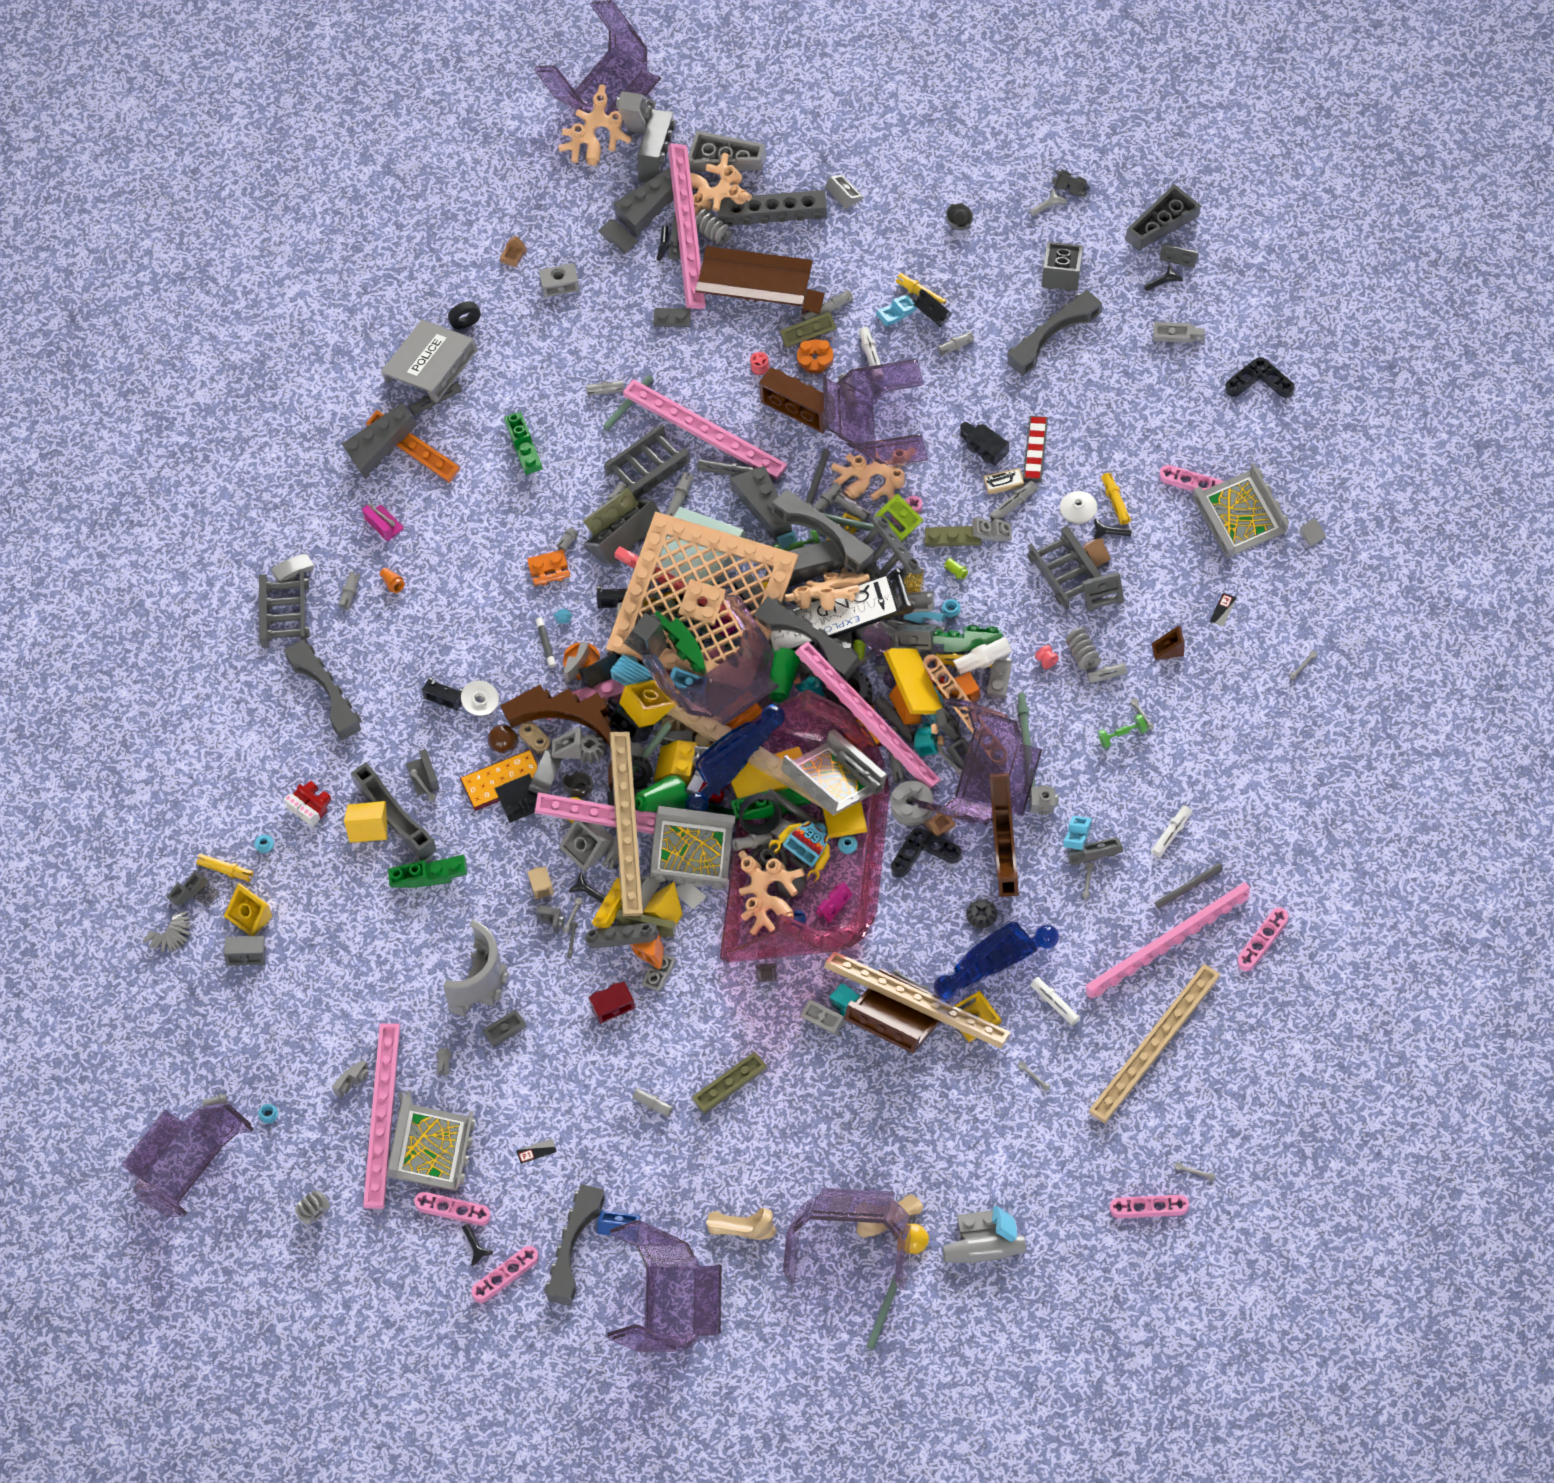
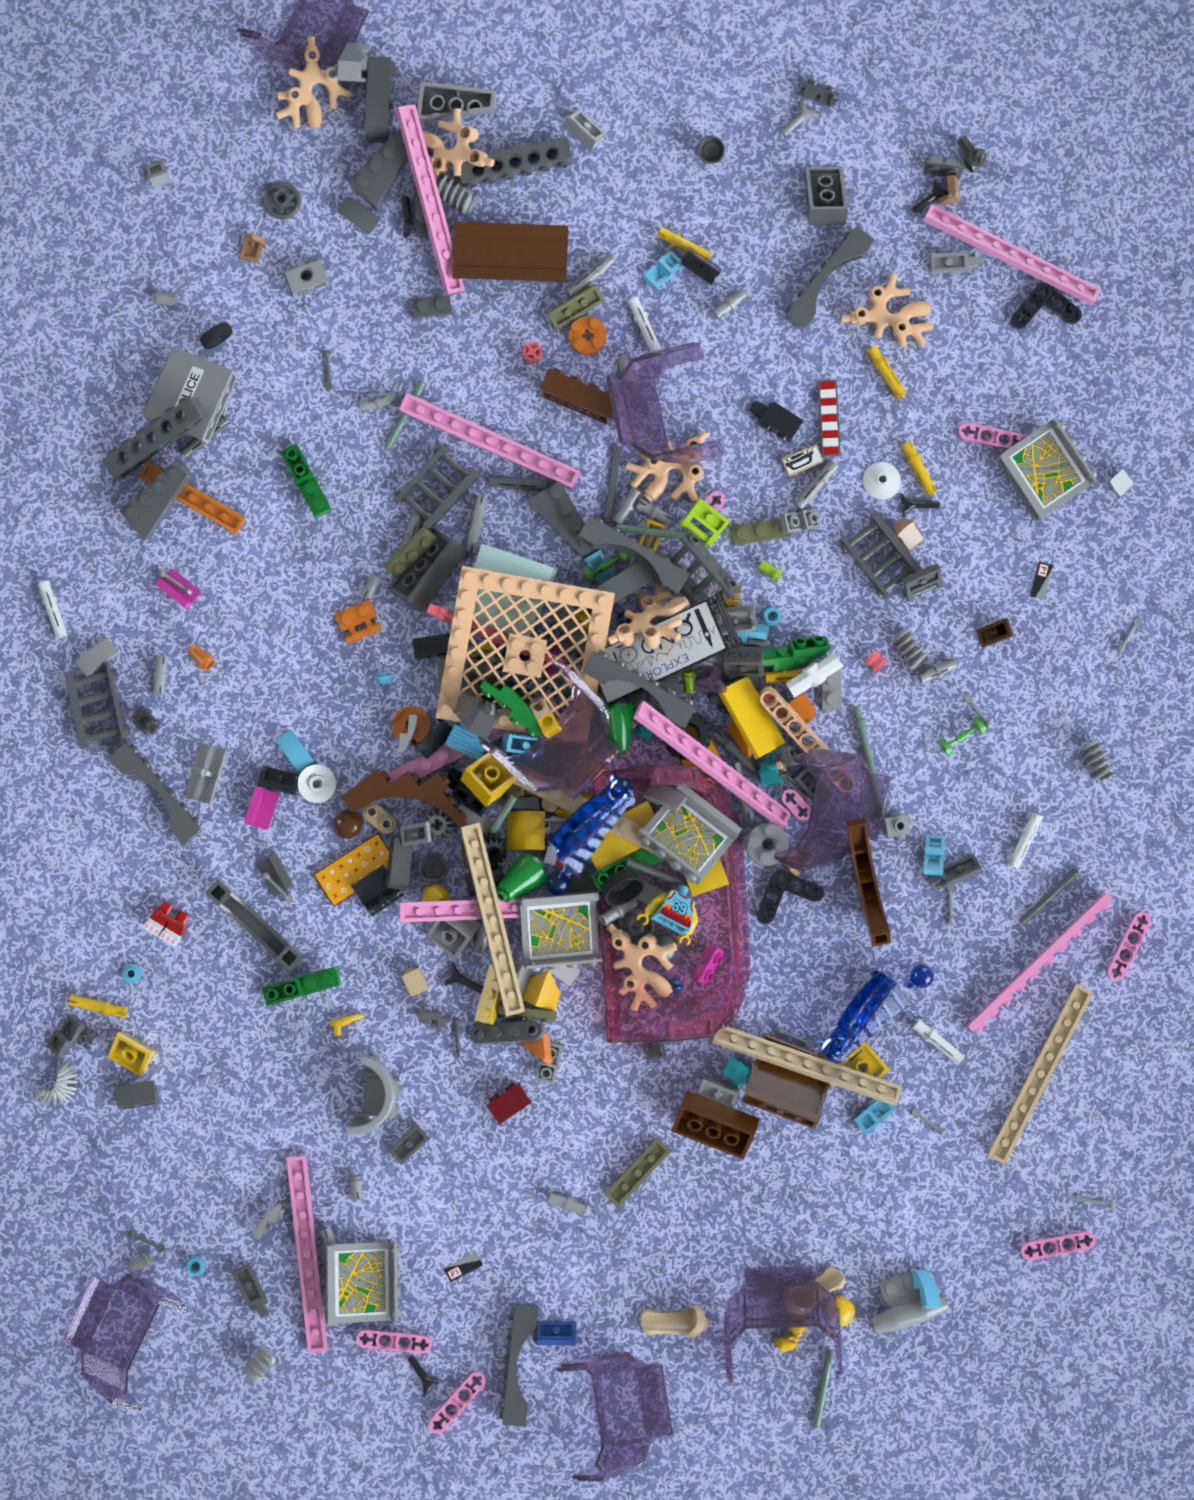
camera: 15 degrees left, 25 degrees up
yellow slope [344,801,388,843] -> none
dark grey bar [535,617,556,668] -> none
light grey hinge [562,898,583,933] -> none
reddish brown panel [801,289,825,315] -> none
dark grey pin [836,751,883,795] -> none
medium azure plate [838,835,858,854] -> none
dark grey gear [966,899,997,928] -> none
dark grey wedge [1125,184,1202,251] -> none
none -> white pin [37,581,68,639]
none -> dark grey brick [102,396,209,479]
none -> dark grey hinge [128,1230,165,1252]
none -> clear smoke brick [129,705,161,736]
none -> light grey slope [145,160,171,188]
none -> light grey pin [152,291,176,306]
none -> light grey shield [185,743,228,804]
none -> dark grey hinge [231,1263,269,1318]
none -> dark pink panel [244,786,279,830]
none -> dark grey piece [264,182,301,220]
none -> medium azure slope [275,729,315,773]
none -> dark grey hinge [323,350,333,390]
none -> yellow bar [329,1013,365,1036]
none -> leg [530,698,562,738]
none -> light grey slope [643,781,687,813]
none -> reddish brown brick [671,1090,760,1160]
none -> yellow arm [774,1317,808,1353]
none -> bright pink beam [781,789,812,821]
none -> light nougat plant [841,273,933,348]
none -> medium azure slope [854,1100,897,1134]
none -> yellow pin [866,345,907,399]
none -> bright pink plate [923,204,1101,306]
none -> medium nougat tile [938,175,961,205]
none -> dark grey axle [957,136,989,173]
none -> light grey piece [1080,739,1117,781]

